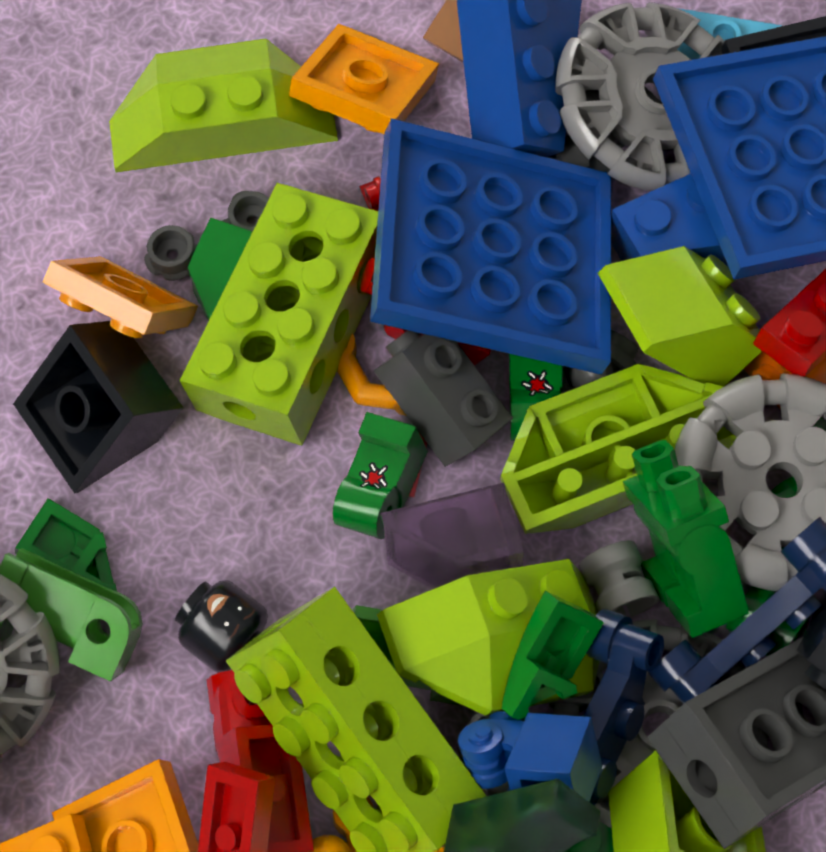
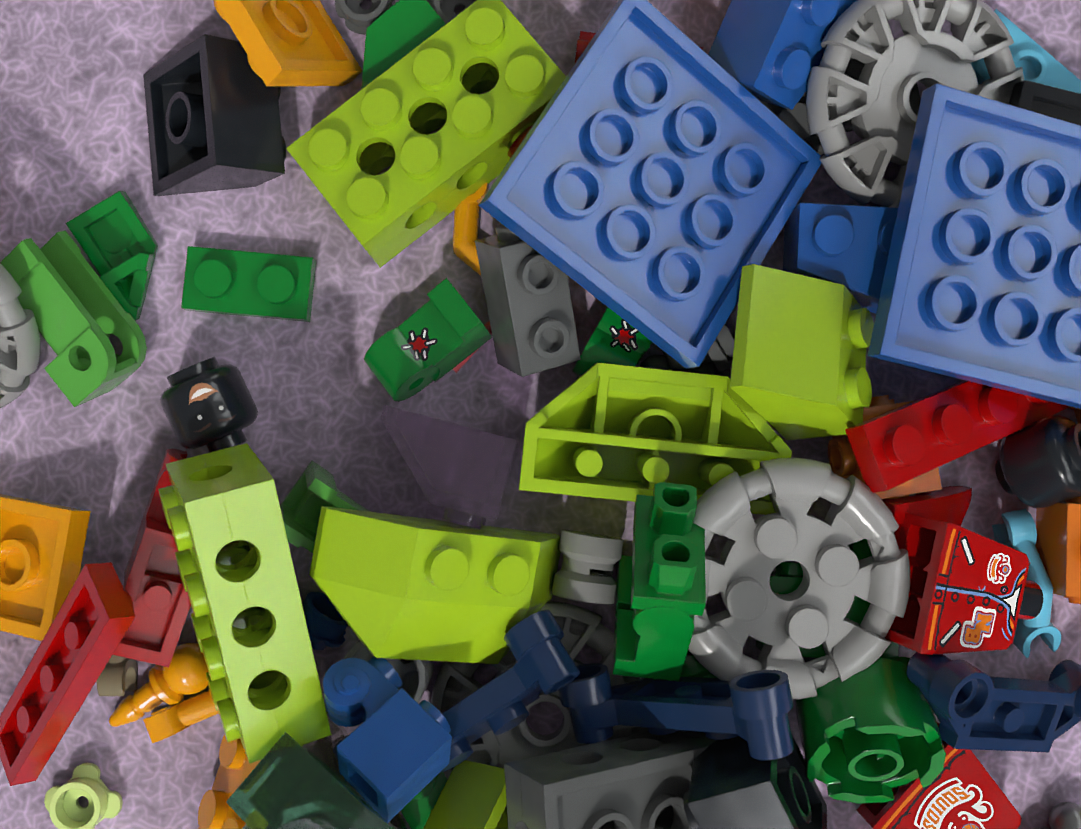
camera: 30 degrees right, 20 degrees up
green slope [502,590,604,720] -> none
none -> green plate [181,246,316,322]

